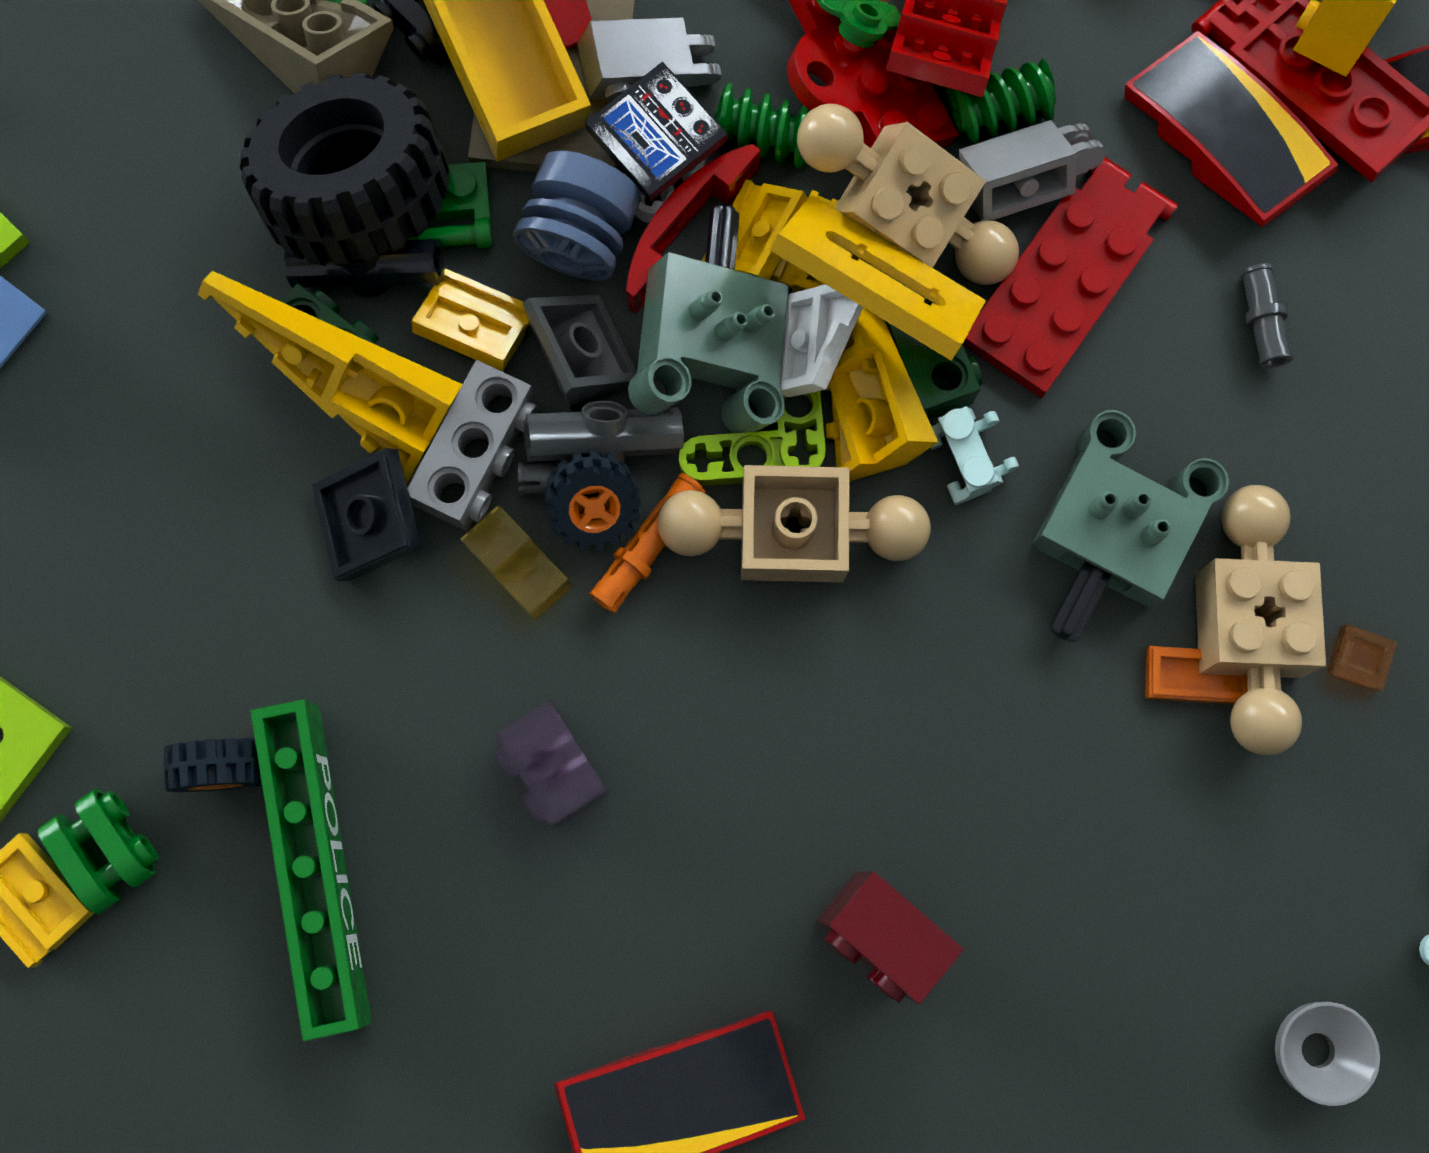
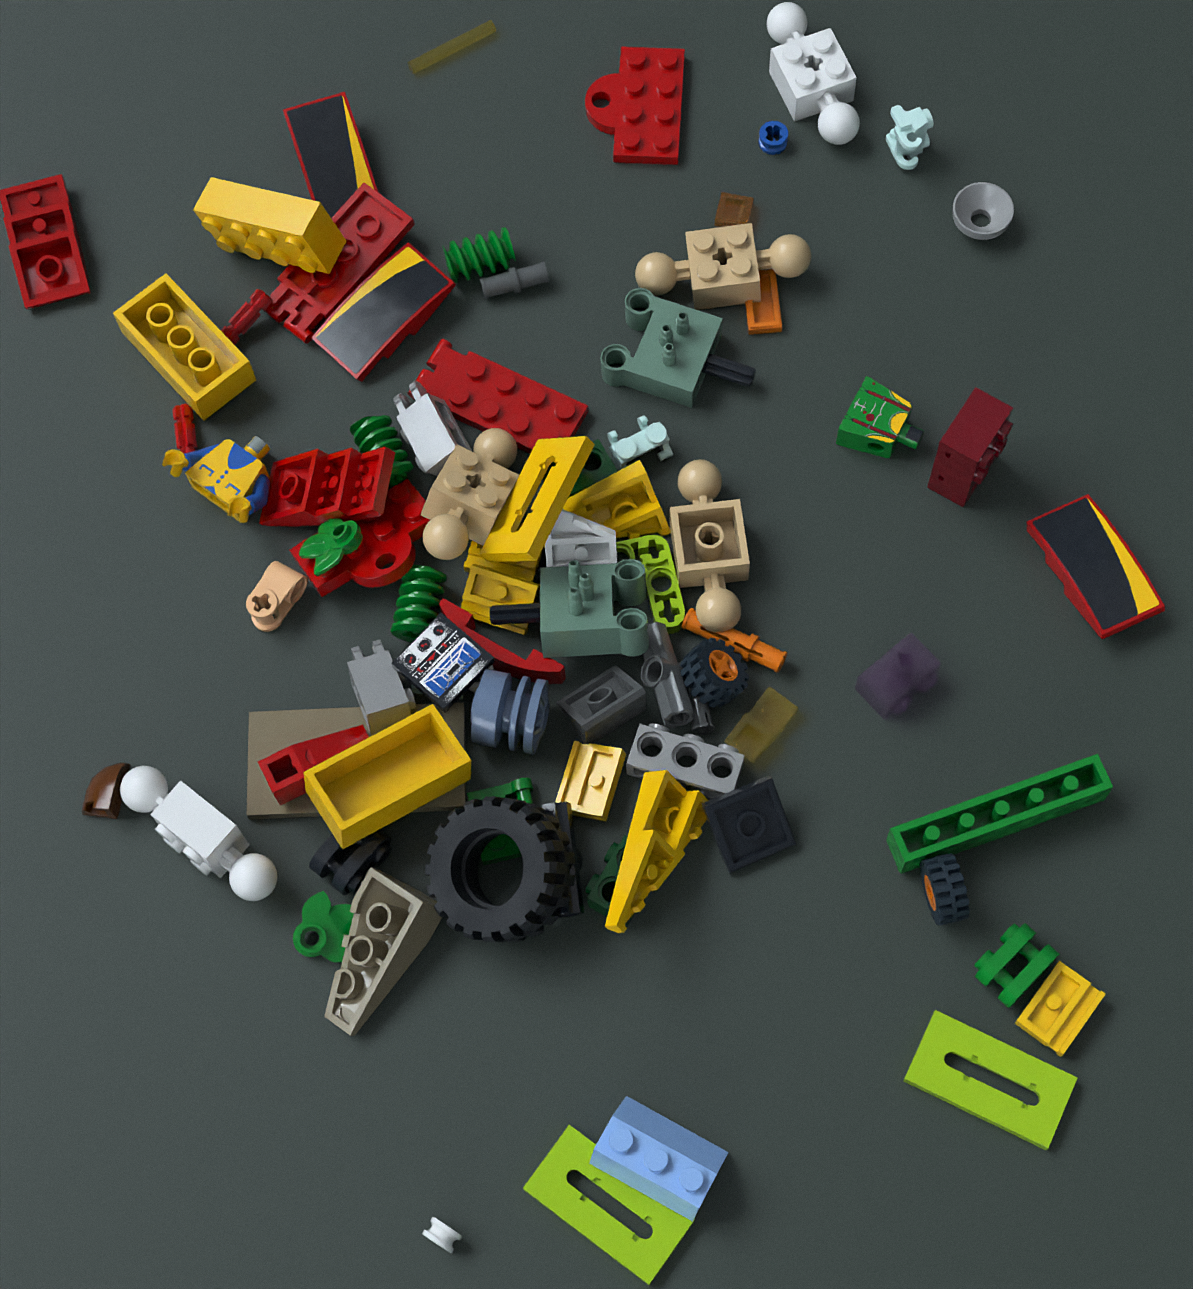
camera: 90 degrees left, 10 degrees down
none -> green piece [442,227,516,284]
none -> green torso [836,376,925,458]

